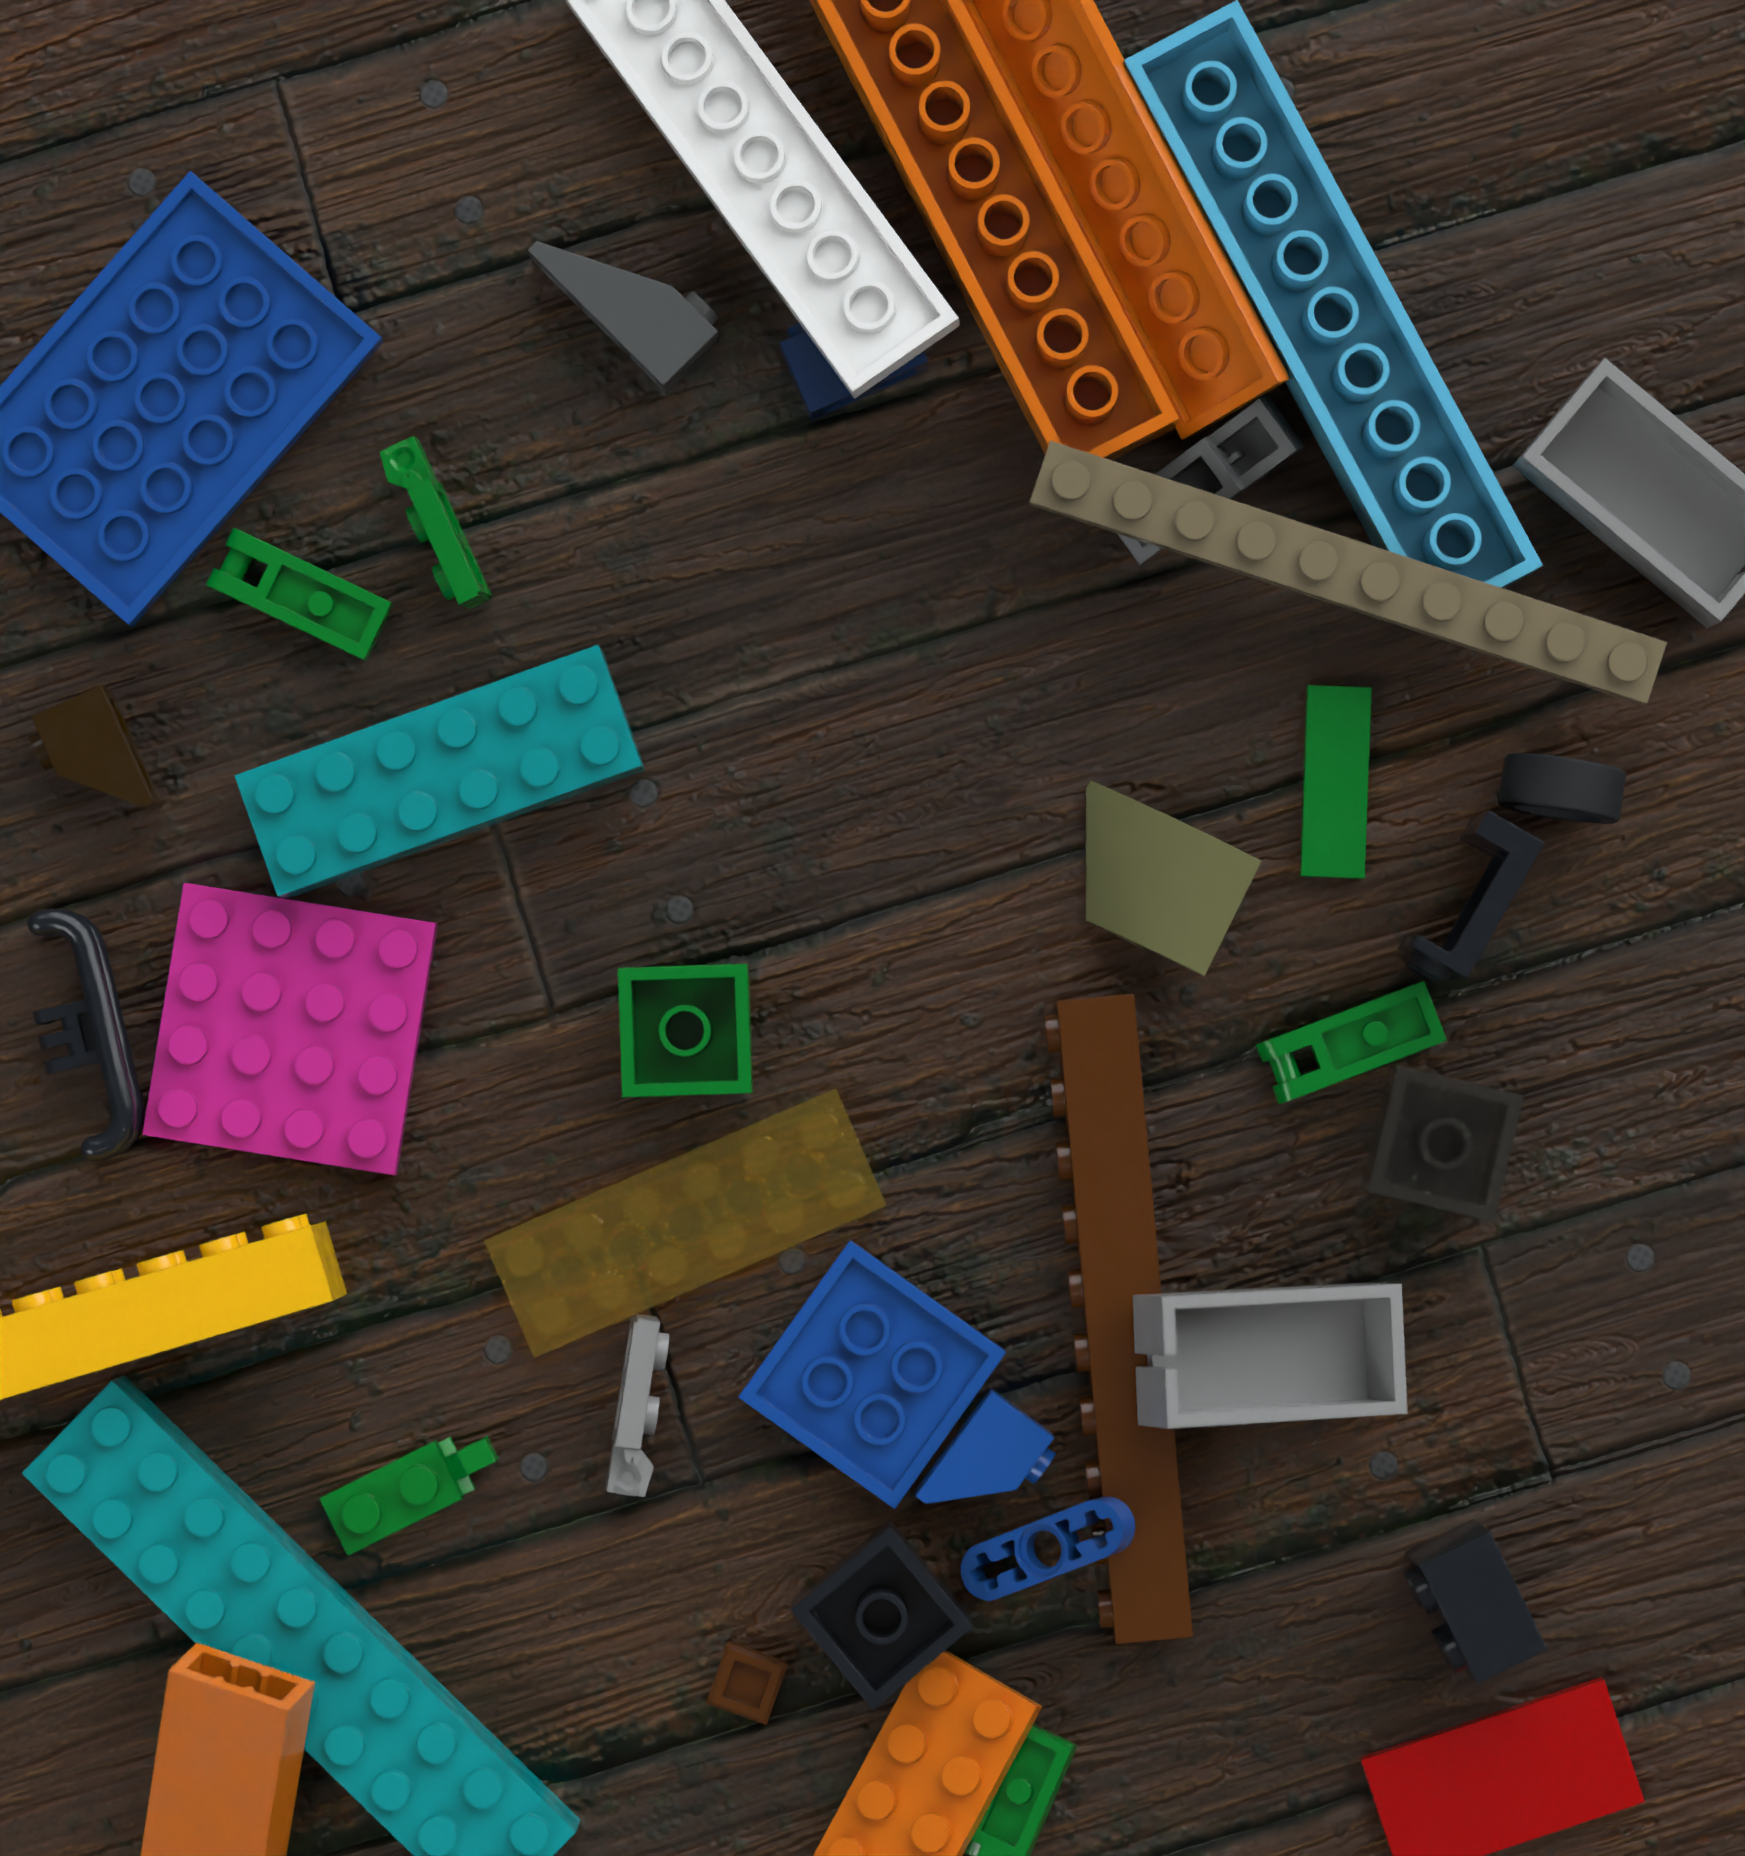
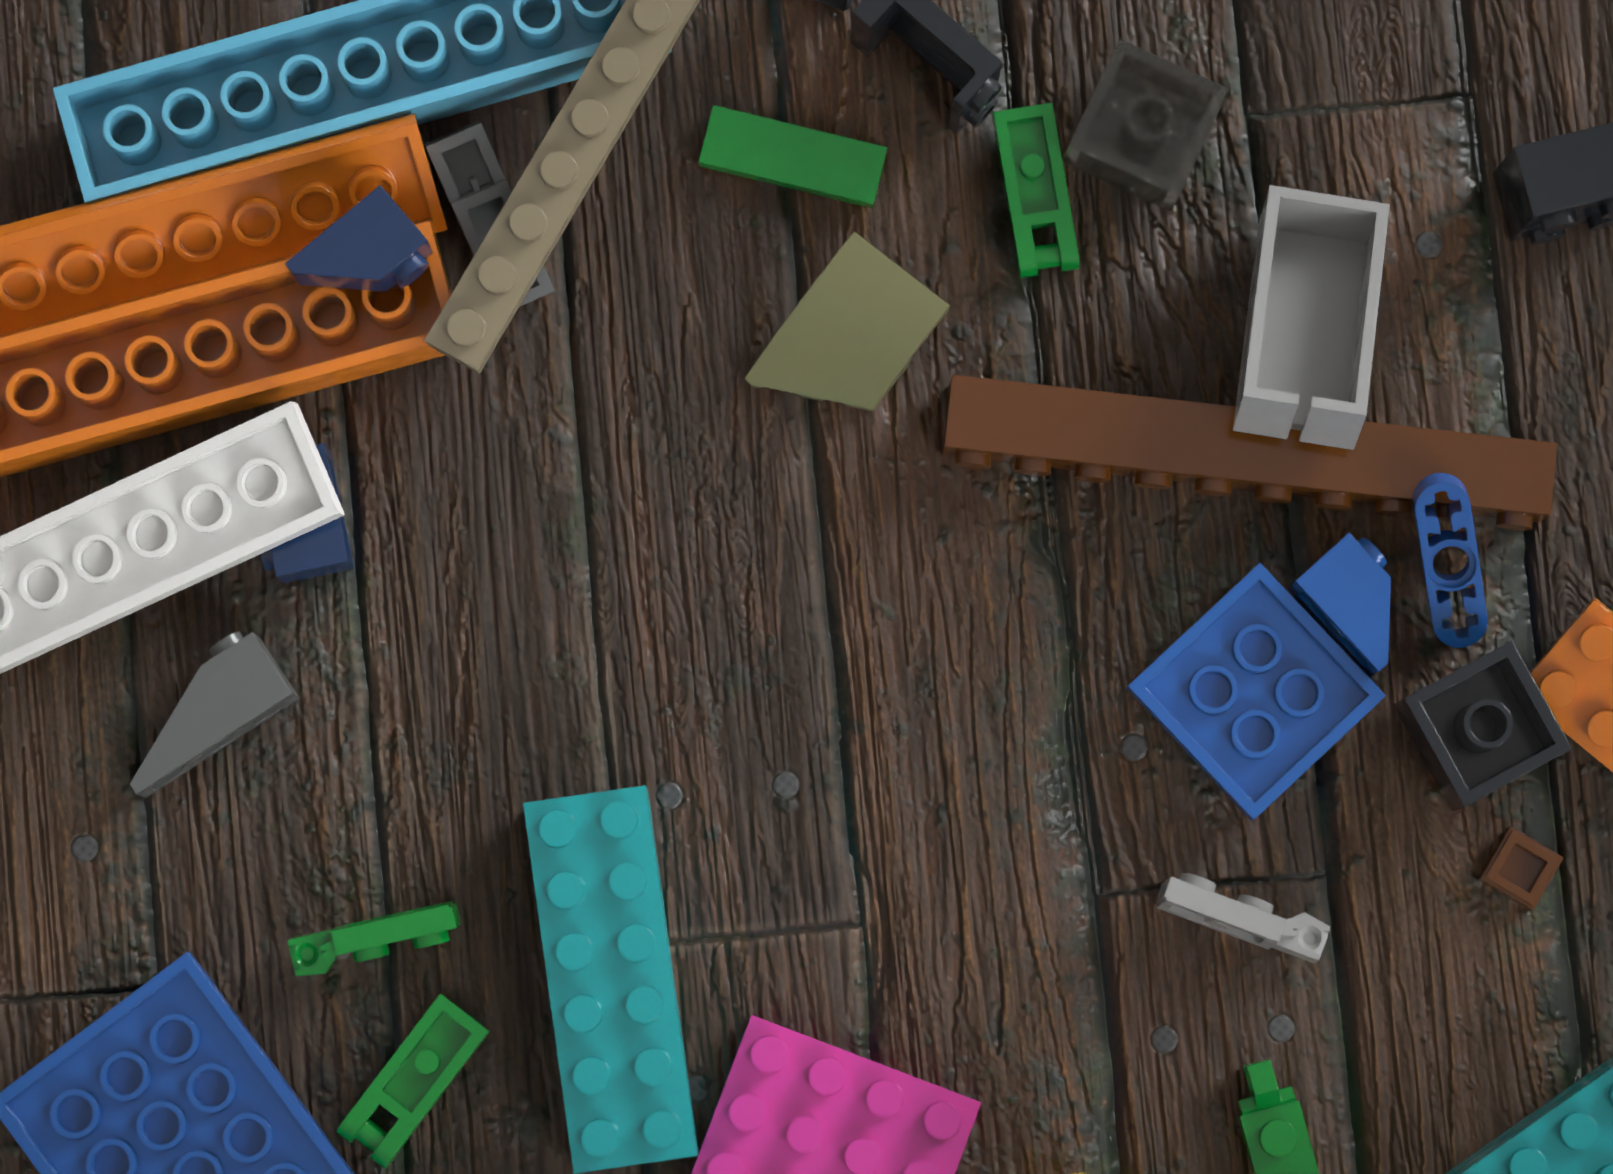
camera: 80 degrees left, 5 degrees down
clear yellow plate [484,1088,887,1358] -> none
green brick [618,964,753,1097] -> none
none -> dark blue slope [285,185,433,292]

